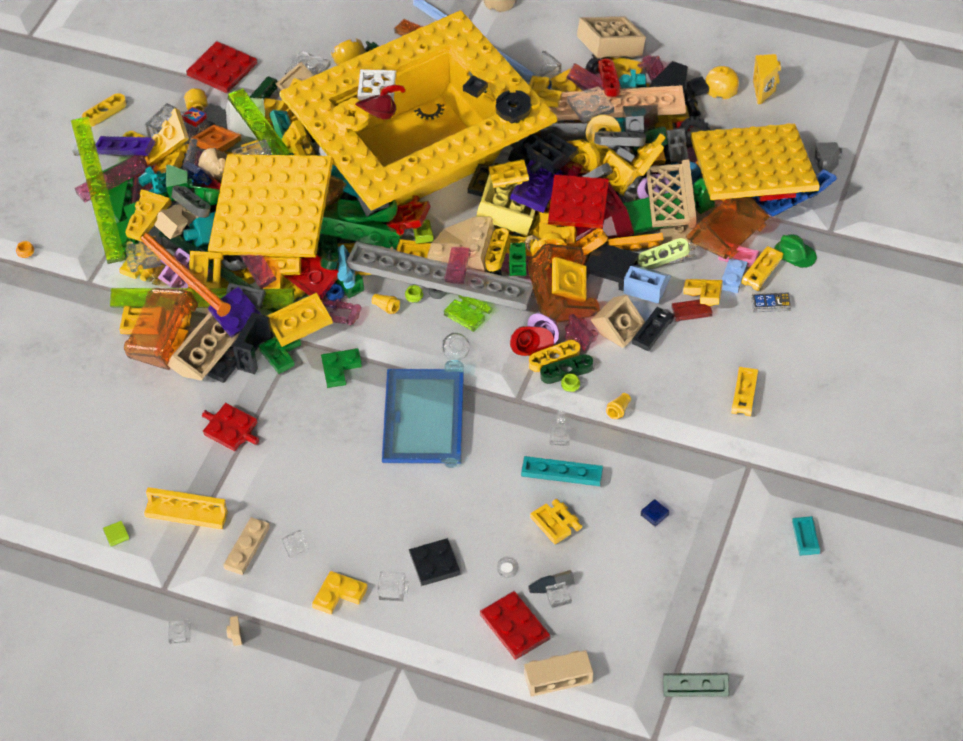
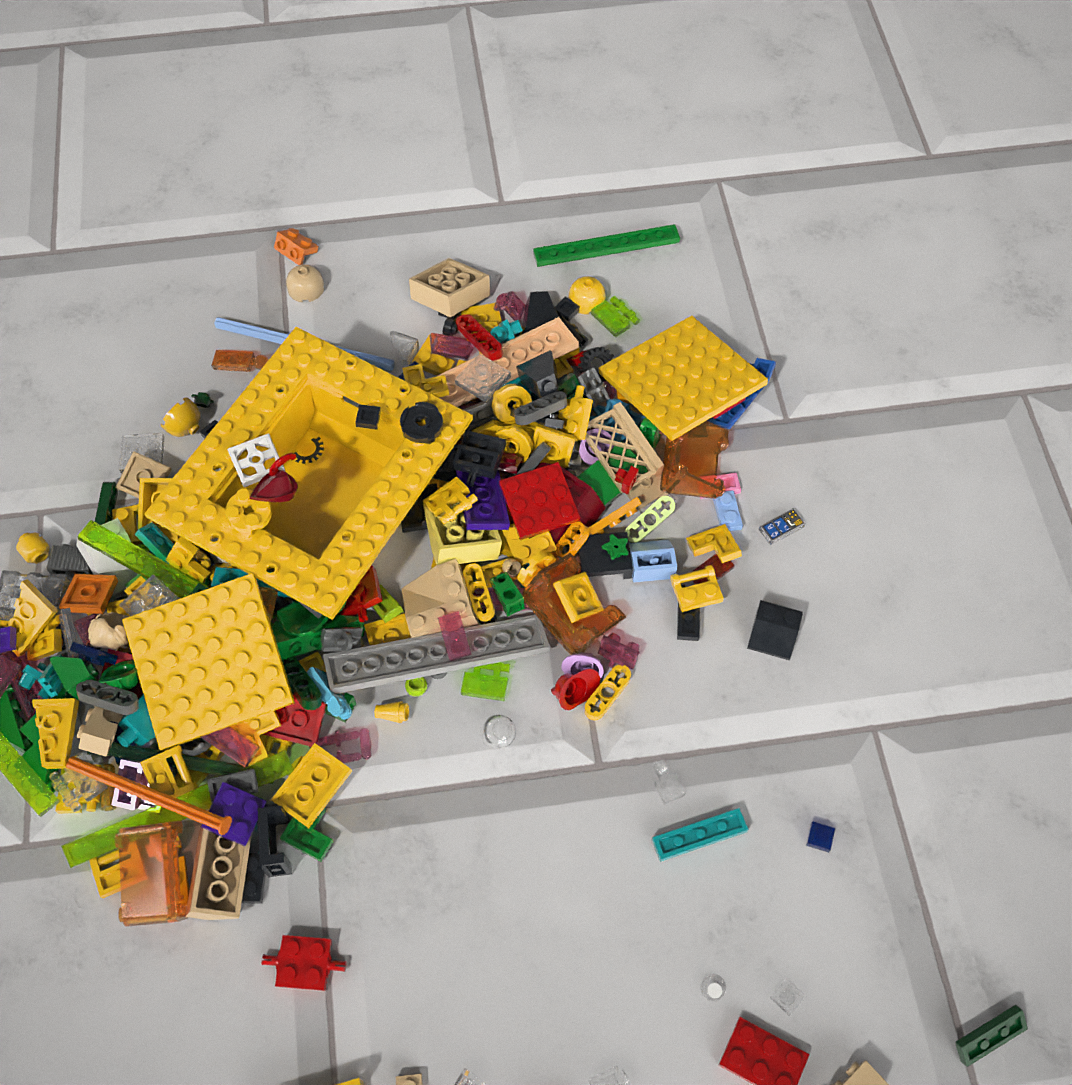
camera: 30 degrees left, 10 degrees up
tile [182,107,207,127] -> none
red plate [186,41,257,94] -> none
green plate [321,348,362,388] -> none
blue plate [326,284,344,301] -> none
clear light blue door [382,360,464,468] -> none
black plate [409,538,460,586] -> none
piece [528,570,575,593] -> none
yellow plate [530,499,582,544] -> none
dark green beam [540,354,593,384] -> none
lime plate [561,374,580,392] -> none
tan slope [591,295,645,348] -> none
yellow cone [606,393,631,419] -> none
yellow plate [731,367,758,416] -> none
yellow plate [741,246,783,291] -> none
yellow slope [753,54,781,104] -> none
green piece [774,234,817,268] -> none
teal tile [792,516,820,556] -> none
dark grey slope [815,142,842,173] -> none
none -> dark grey hips [321,627,363,652]
none -> green plate [533,224,680,267]
none -> clear neon green plate [591,296,640,338]
none -> green plate [602,534,629,560]
none -> red tile [615,466,639,494]
none -> yellow plate [670,565,724,612]
none -> black slope [747,600,803,661]

